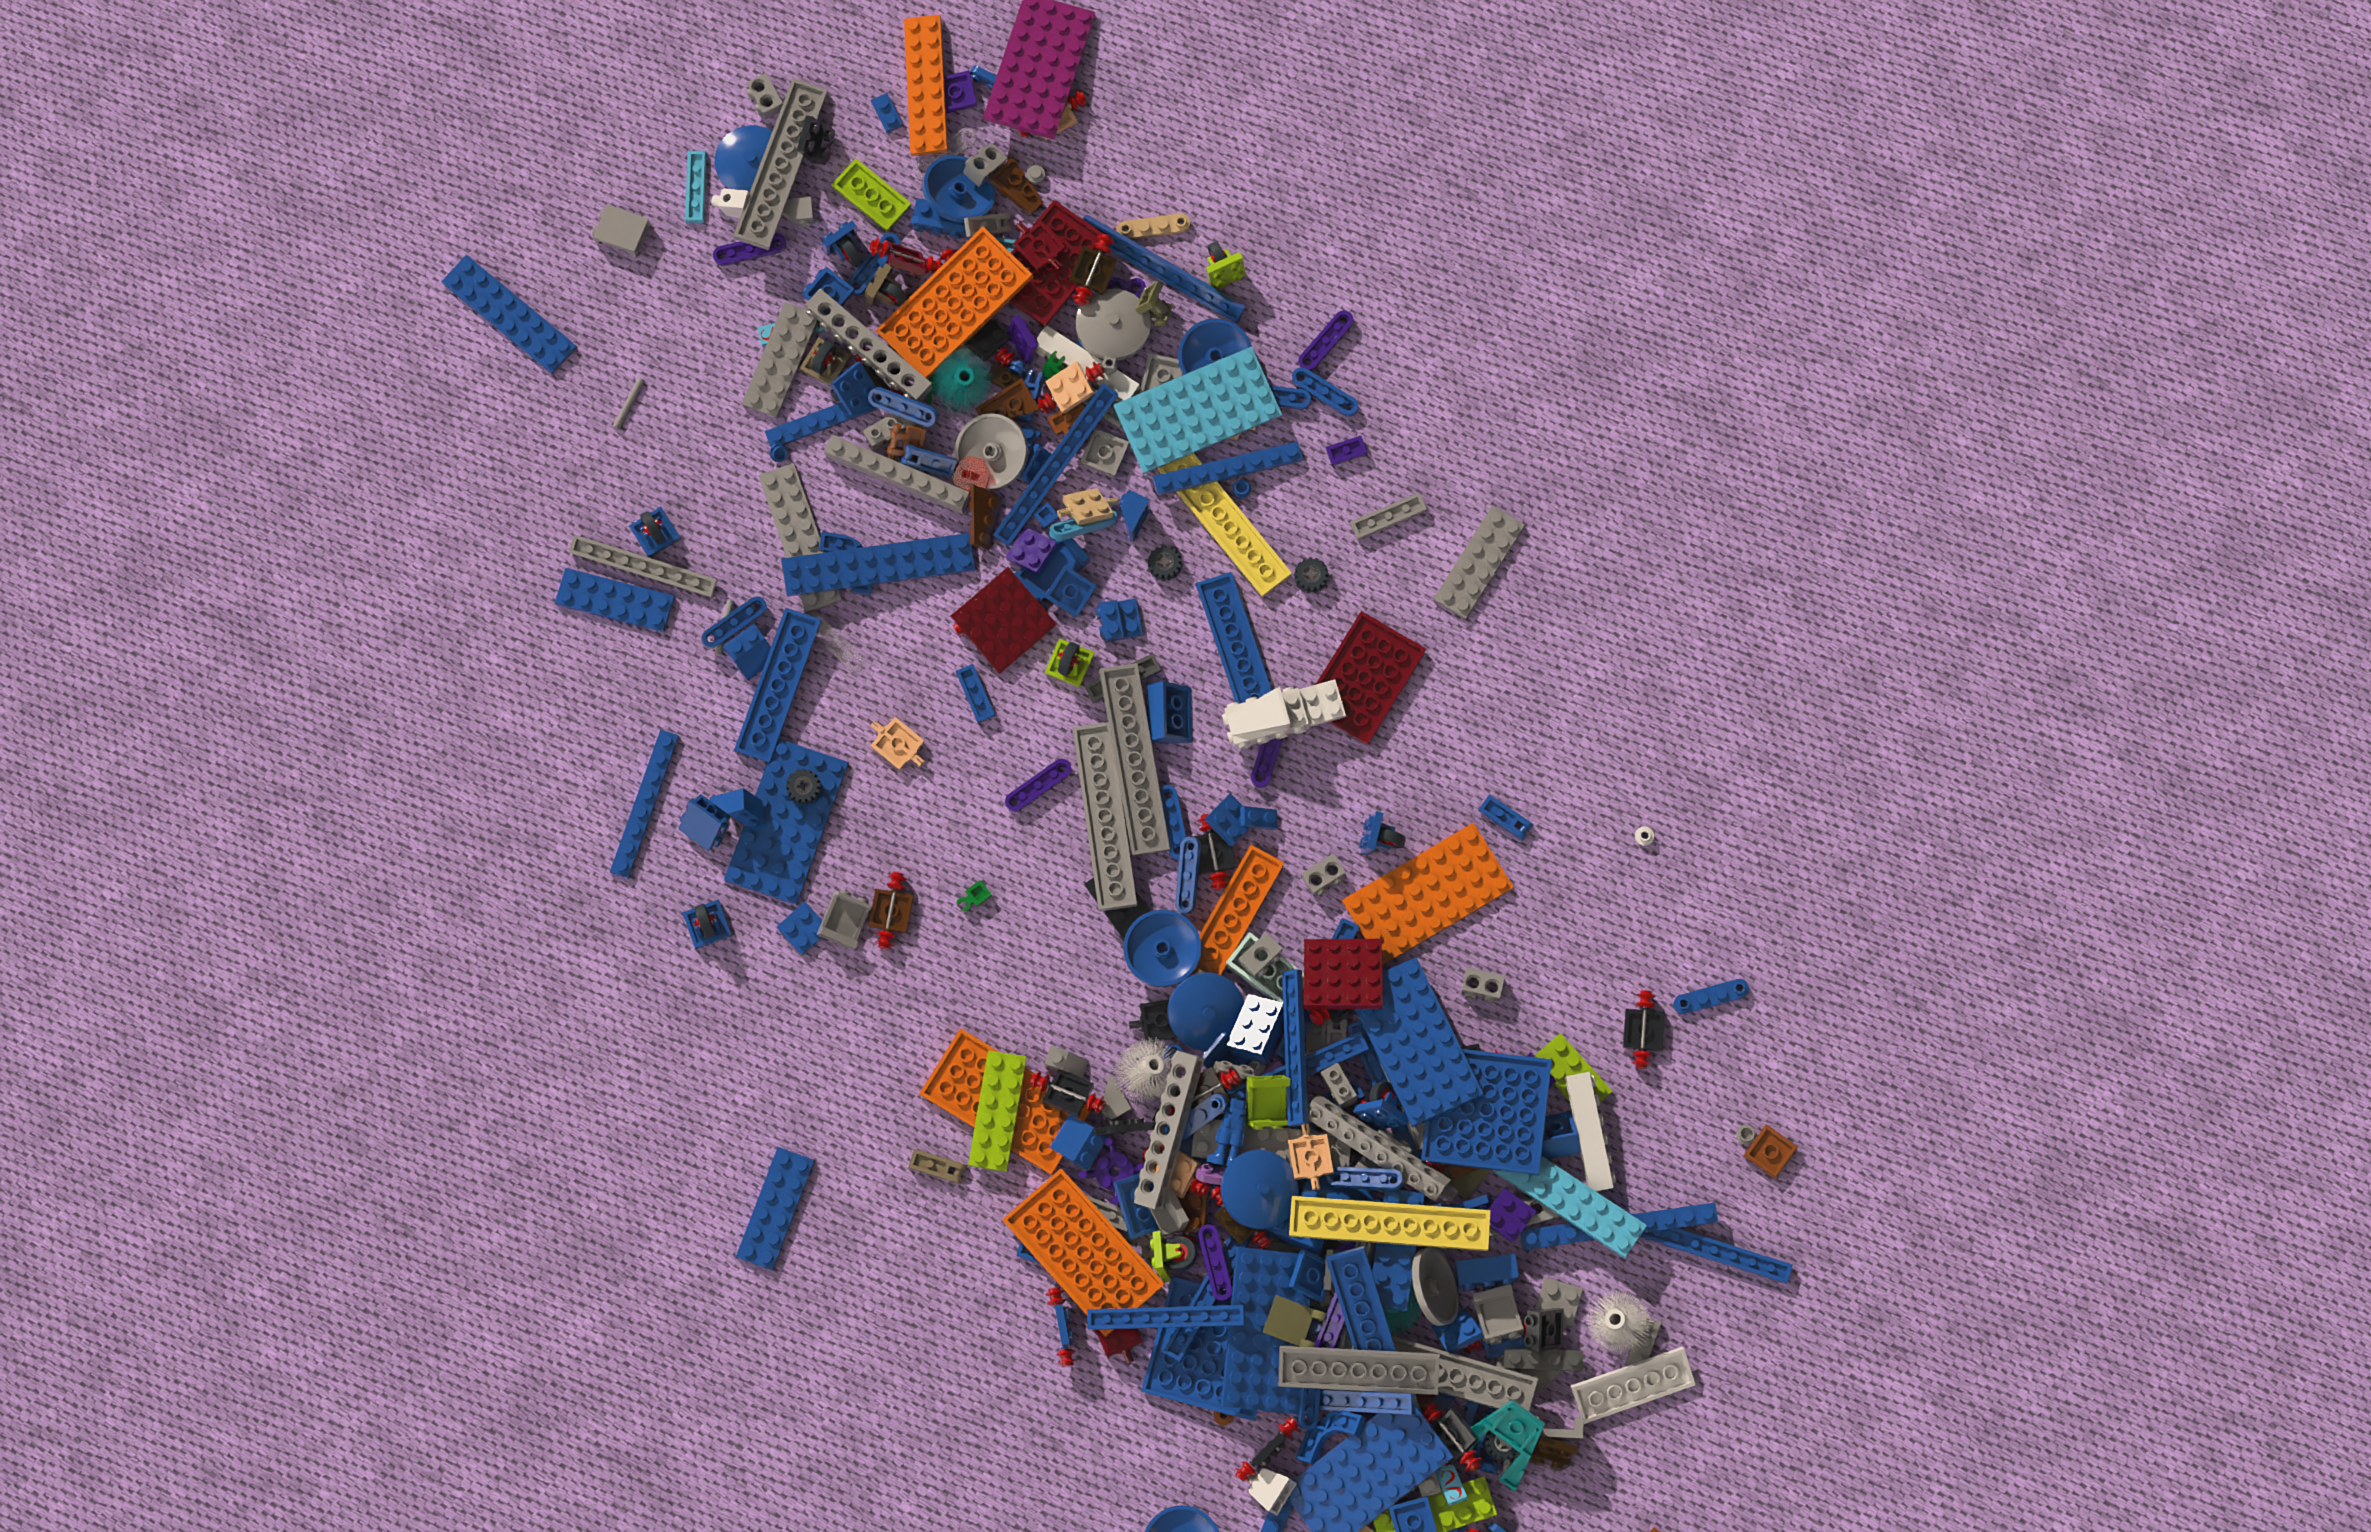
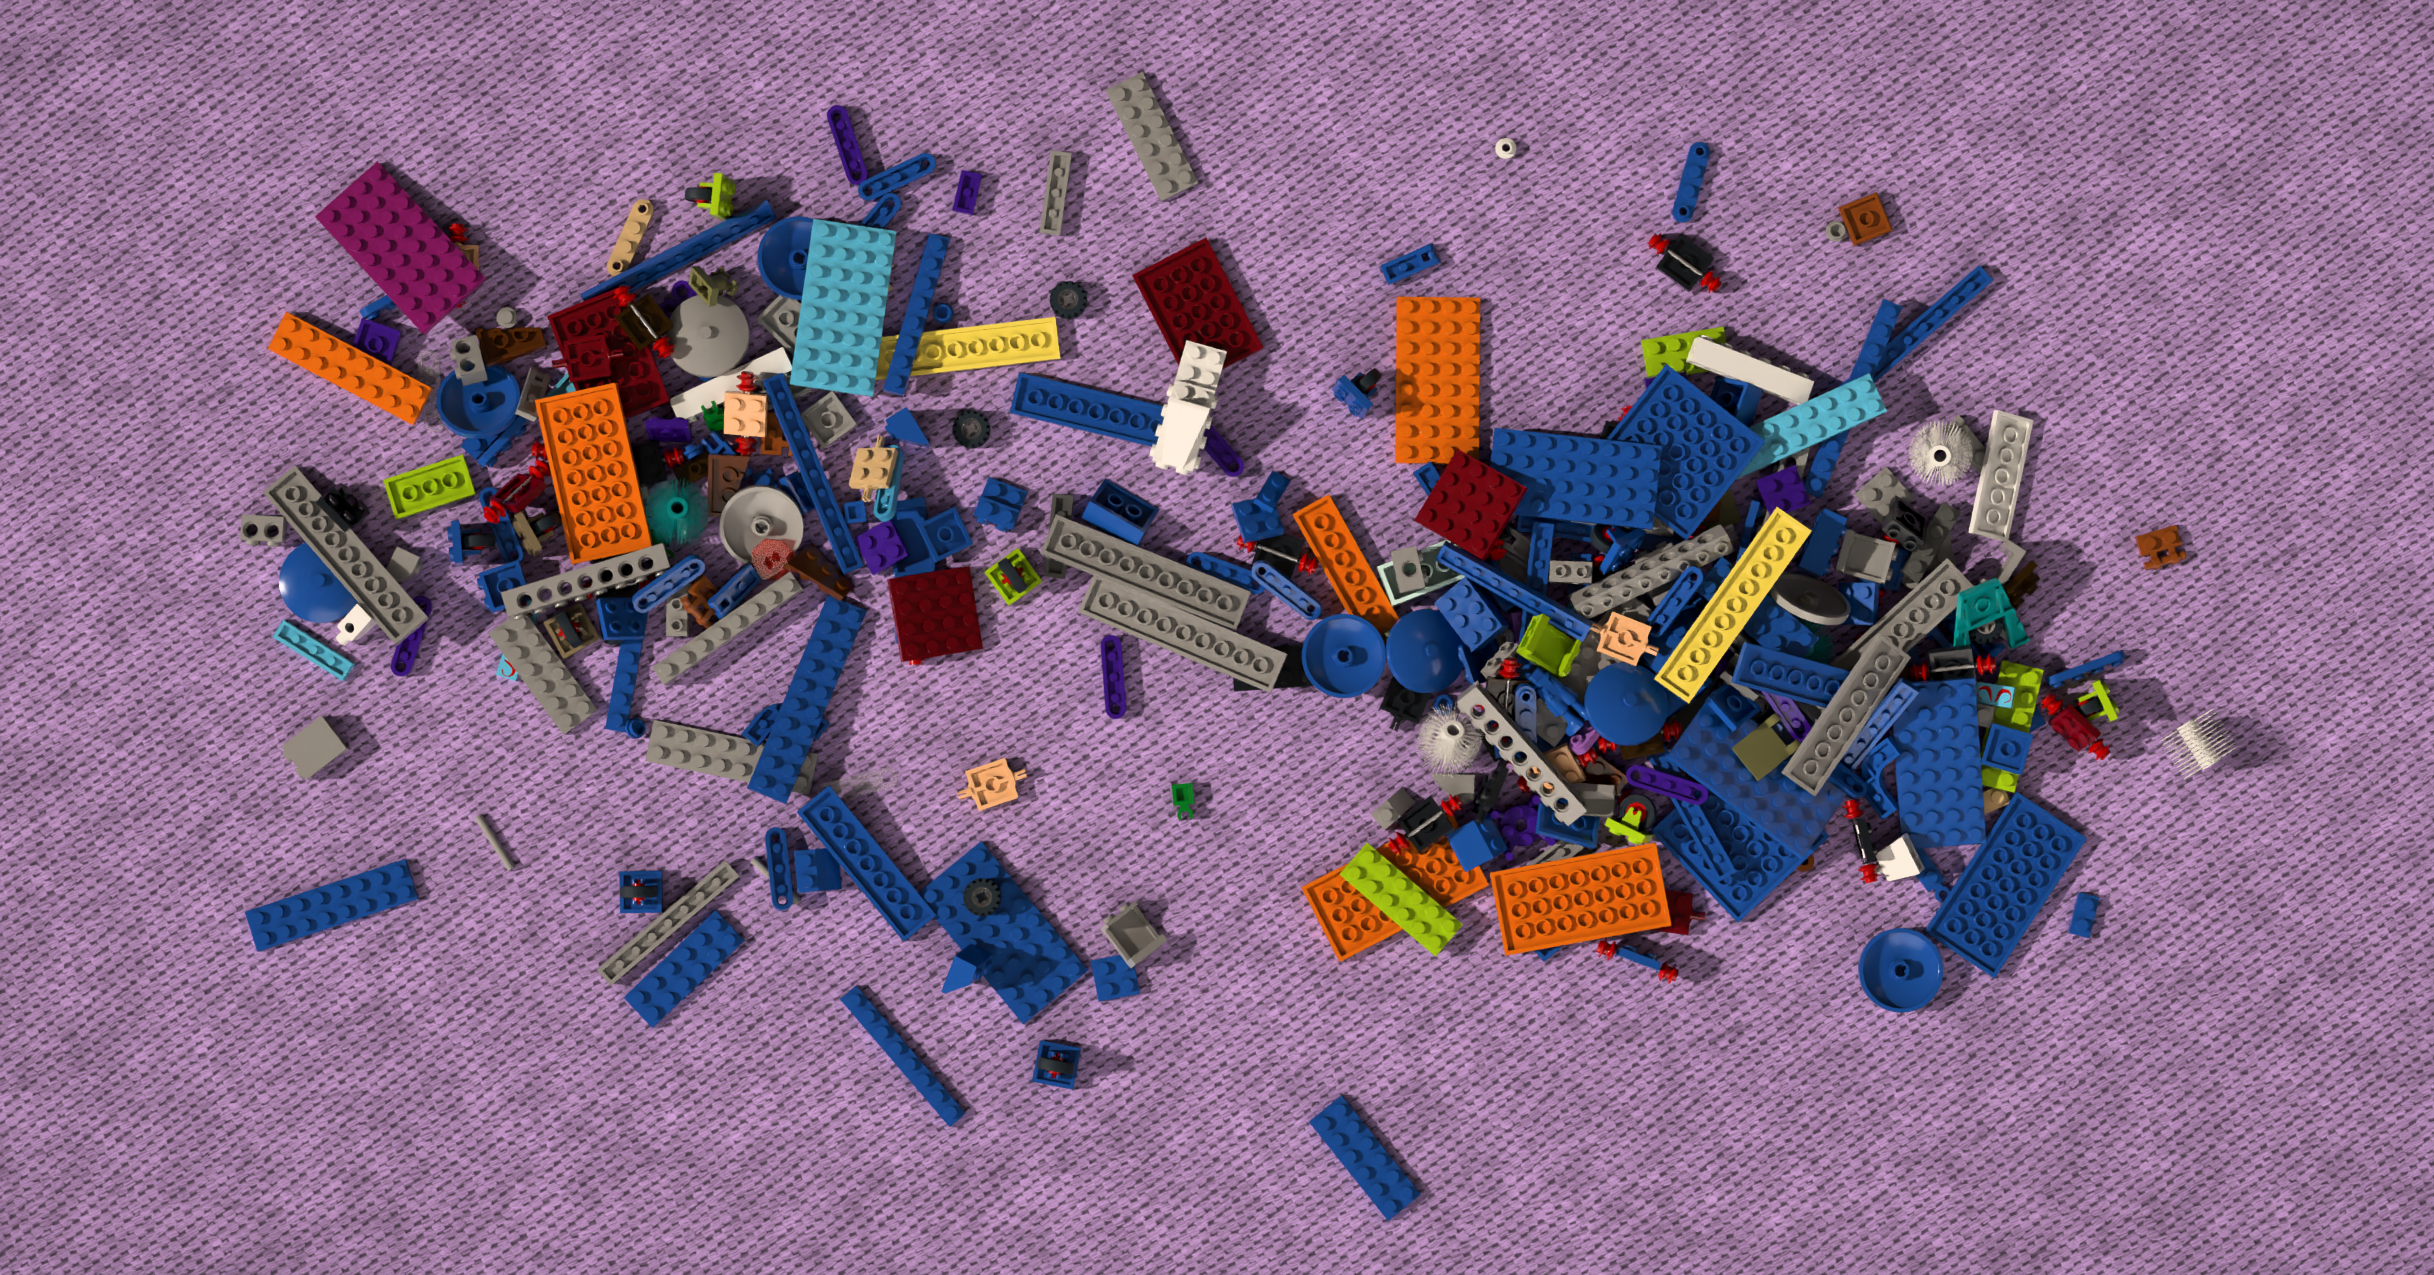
camera: 65 degrees left, 10 degrees up
blue brick [678,794,731,851] -> none
reddish brown plate [868,872,914,950] -> none
blue plate [871,93,903,133] -> none
dark tan plate [908,1149,967,1184] -> none
blue plate [955,664,995,724] -> none
blue plate [1087,1305,1245,1330] -> none
light grey hose [1102,356,1117,375] -> none
light grey brick [1301,853,1346,896] -> none
light grey brick [1461,967,1505,1003] -> none

